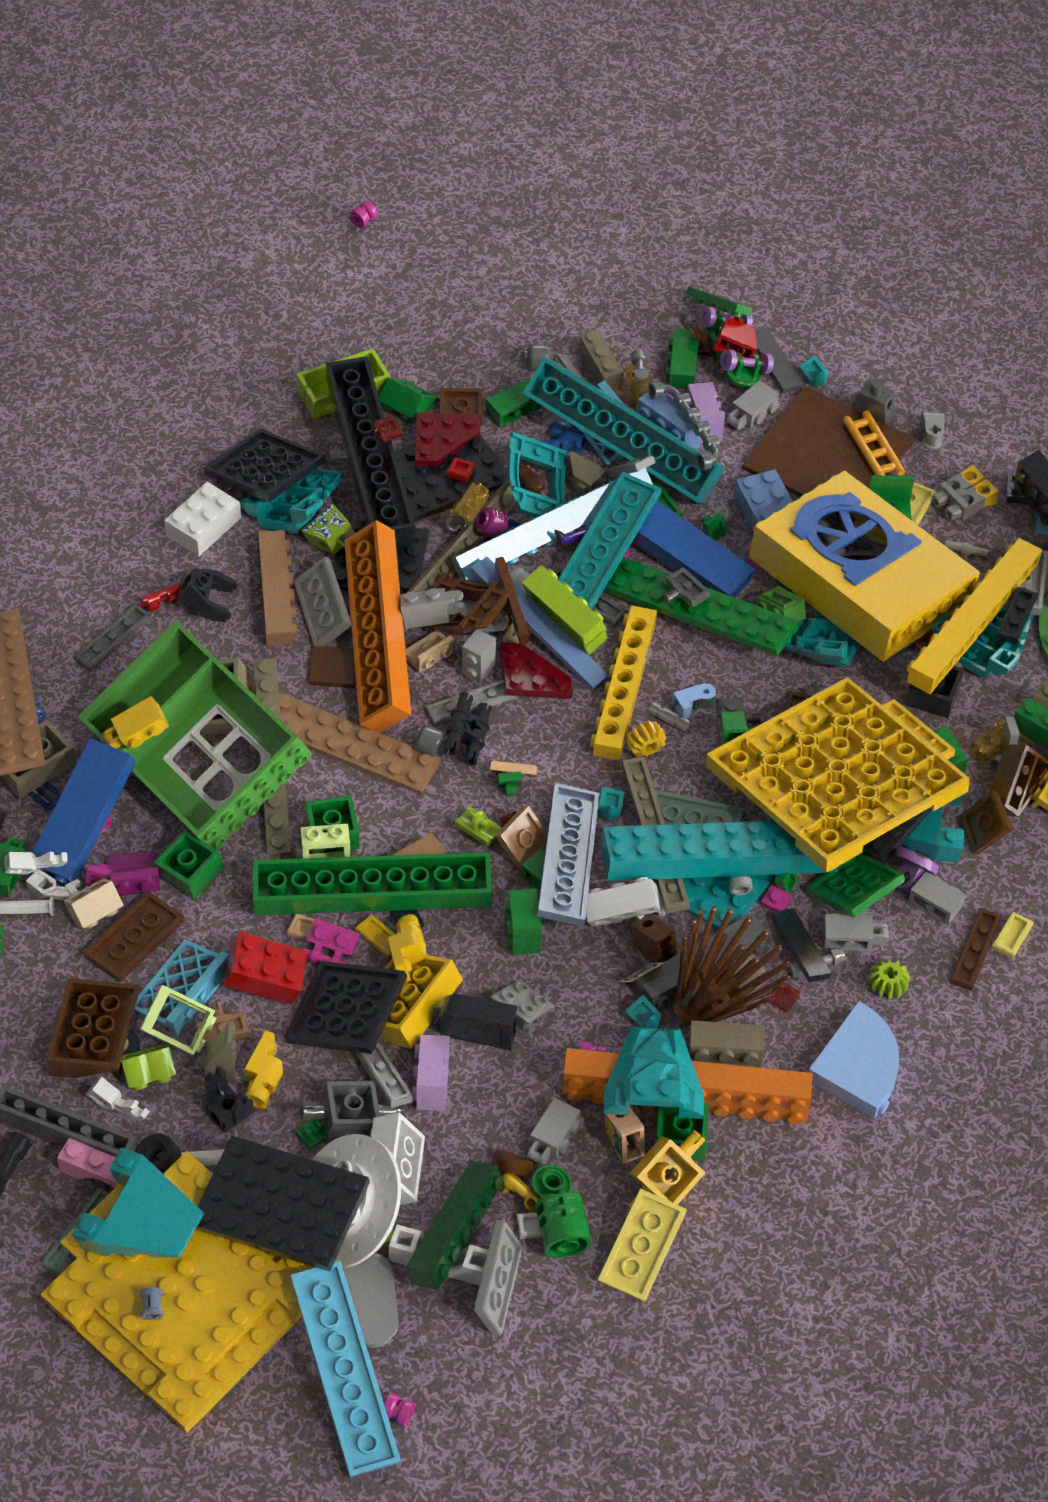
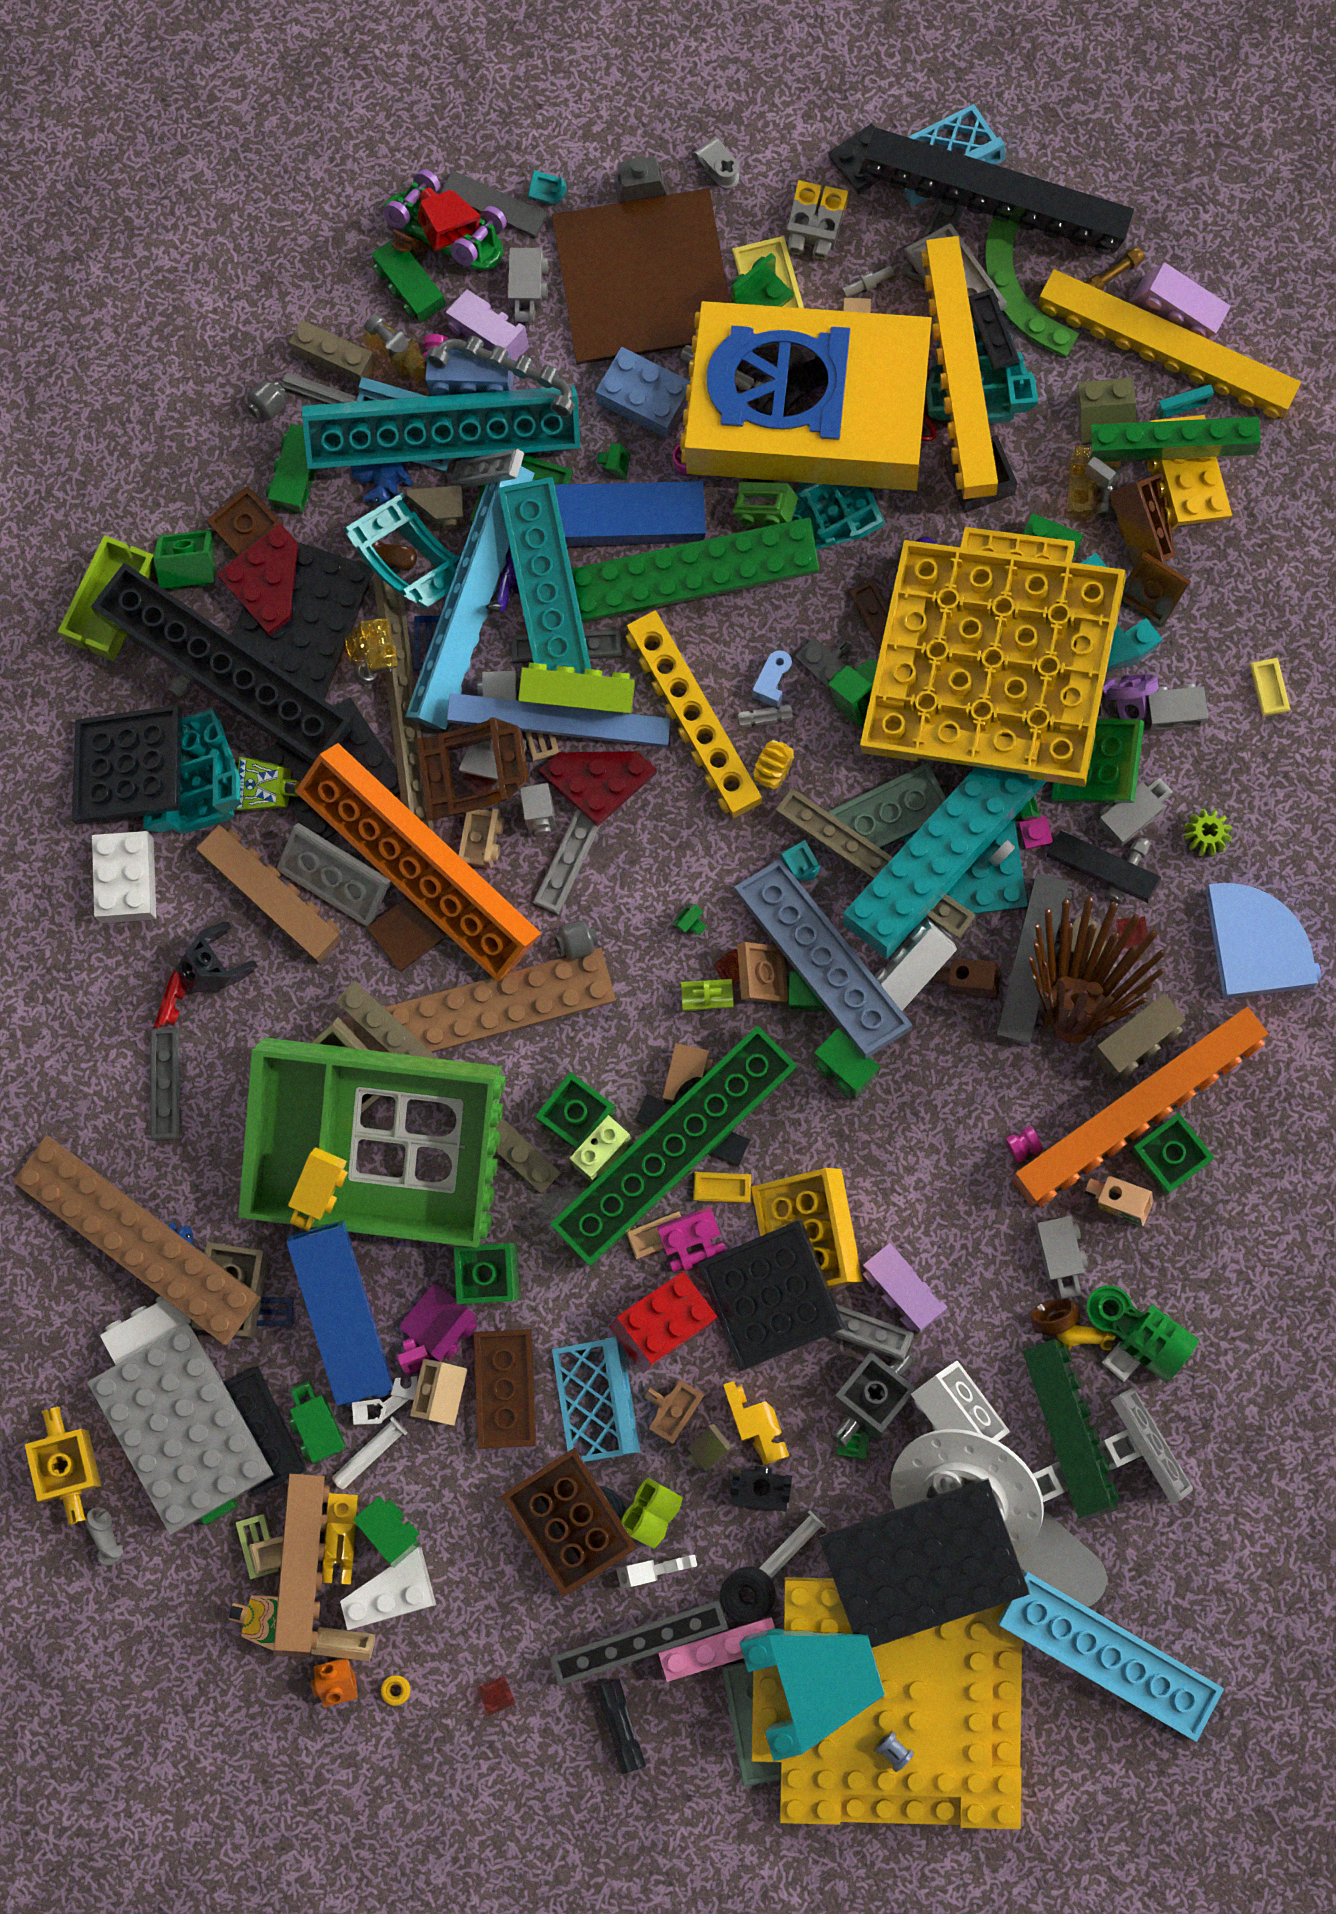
camera: 30 degrees left, 25 degrees up
white piece [4,852,67,875] -> none
yellowish green window [139,985,216,1056] -> none
clear red plate [373,415,403,443] -> none
dark pink wheel [384,1392,416,1427] -> none
yellow plate [388,914,426,983] -> none
light grey hinge [400,588,466,629] -> none
black window [432,994,518,1051] -> none
black pin [444,692,492,766] -> none
red tile [447,457,475,483] -> none
magenta head [476,507,509,538] -> none
light nougat tile [490,761,538,775] -> none
light grey hinge [491,980,555,1032] -> none
reddish brown tile [495,556,529,645] -> none
light yellow plate [598,1189,687,1303] -> none
teal wedge [603,1027,704,1119] -> none
sticker [617,962,666,983] -> none
teal plate [625,995,661,1028] -> none
yellow brick [628,1130,706,1209] -> none
dark grey plate [663,567,710,607] -> none
green plate [686,286,753,318] -> none
light orange bar [843,410,906,476] -> none
reddish brown tile [949,908,1002,991] -> none

